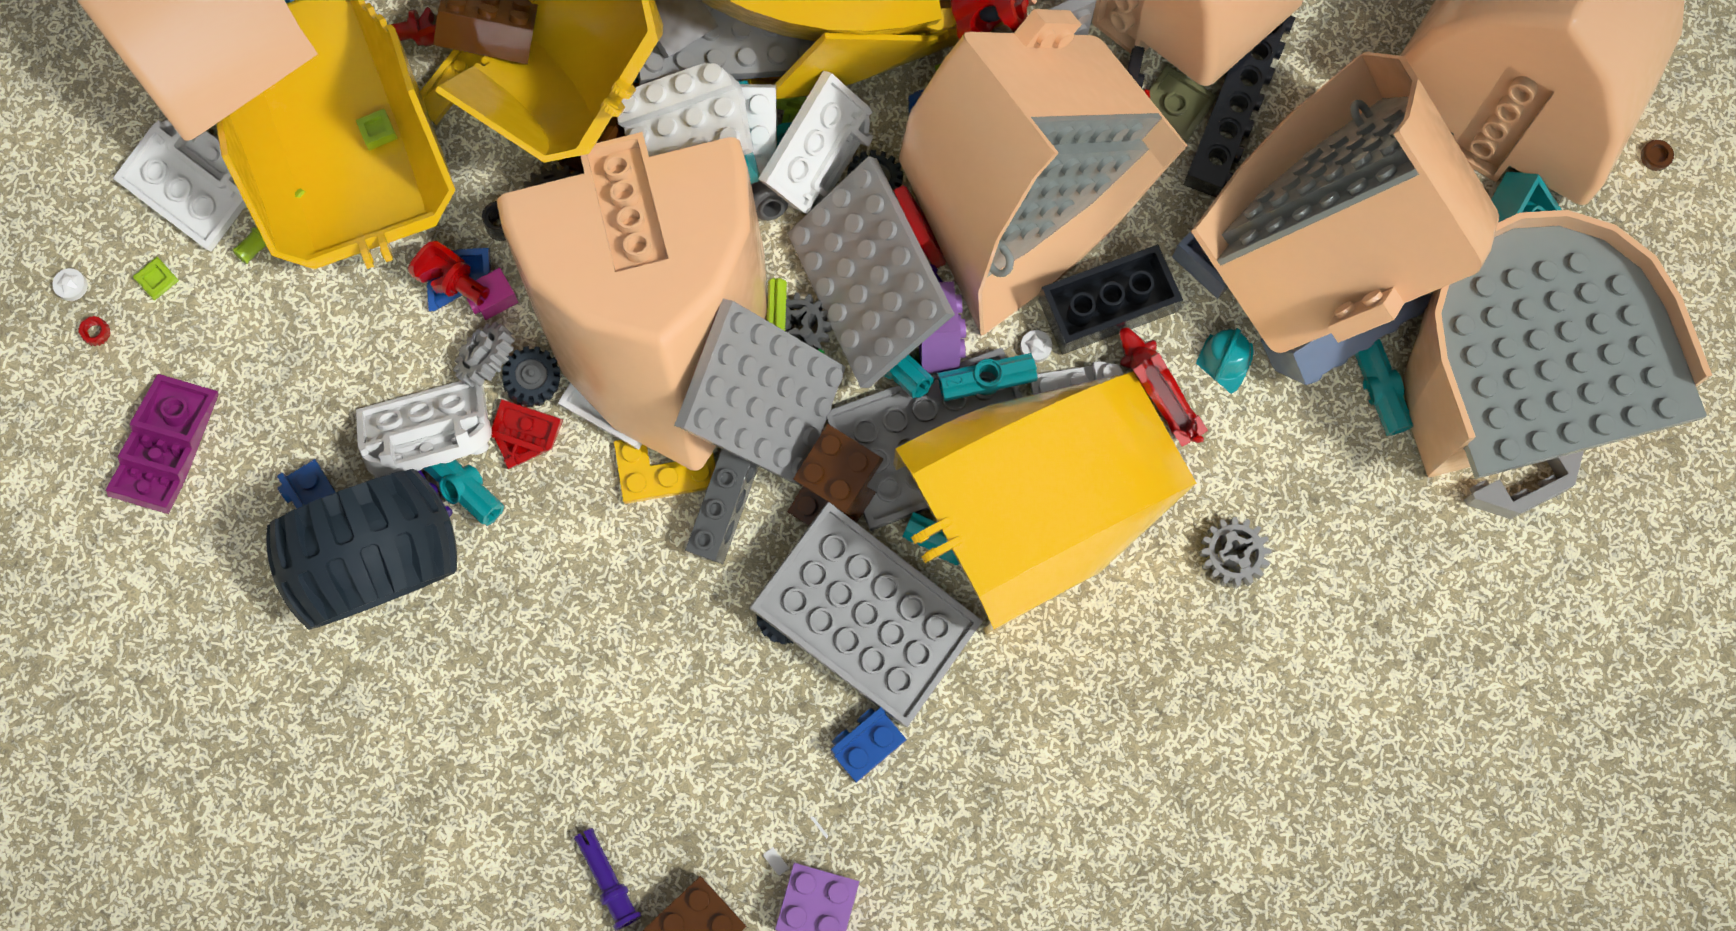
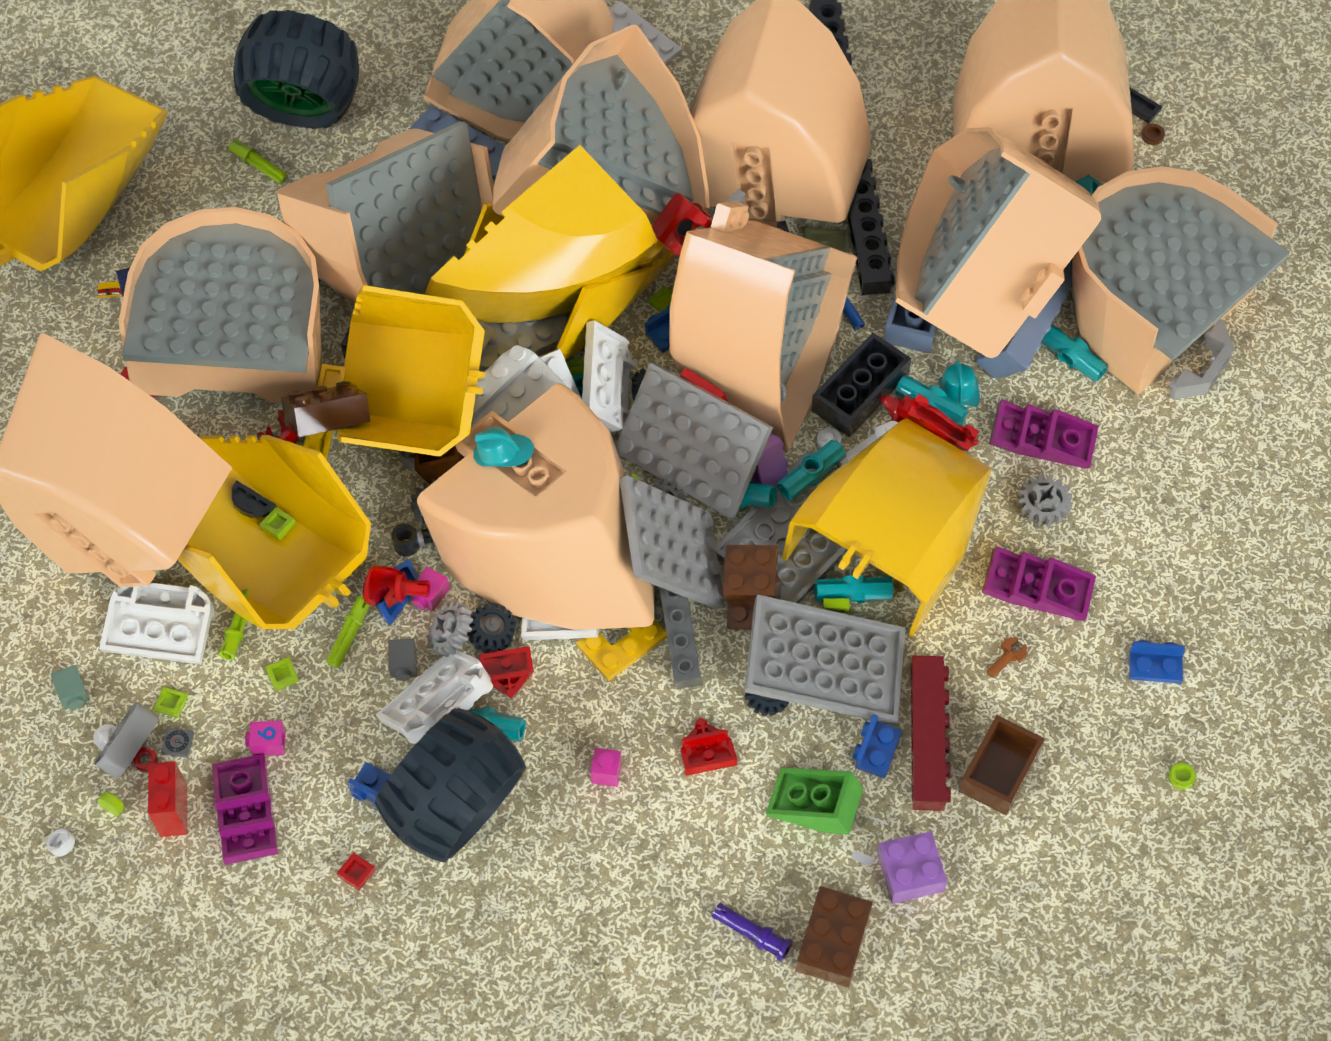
camera: 25 degrees left, 15 degrees down
none -> sand green brick [51,664,90,710]
none -> light grey beam [94,702,159,780]
none -> lime tile [97,792,125,817]
none -> red brick [148,761,188,837]
none -> dark grey tile [161,728,194,758]
none -> black plate [232,480,277,518]
none -> dark pink brick [245,721,286,756]
none -> lime tile [265,657,299,691]
none -> lime axle [326,596,371,668]
none -> red plate [337,852,376,891]
none -> dark grey brick [388,638,417,681]
none -> teal piece [473,427,534,467]
none -> dark pink brick [591,748,622,787]
none -> red slope [680,717,738,776]
none -> bright green slope [766,768,863,835]
none -> lime tile [822,598,849,615]
none -> blue piece [843,297,865,331]
none -> teal piece [895,375,969,425]
none -> dark red brick [911,655,951,811]
none -> reddish brown piece [959,715,1045,816]
none -> magenta slope [982,546,1096,621]
none -> dark orange bar [987,637,1027,678]
none -> magenta slope [989,399,1099,469]
none -> black tile [1129,87,1163,124]
none -> blue bracket [1129,640,1185,684]

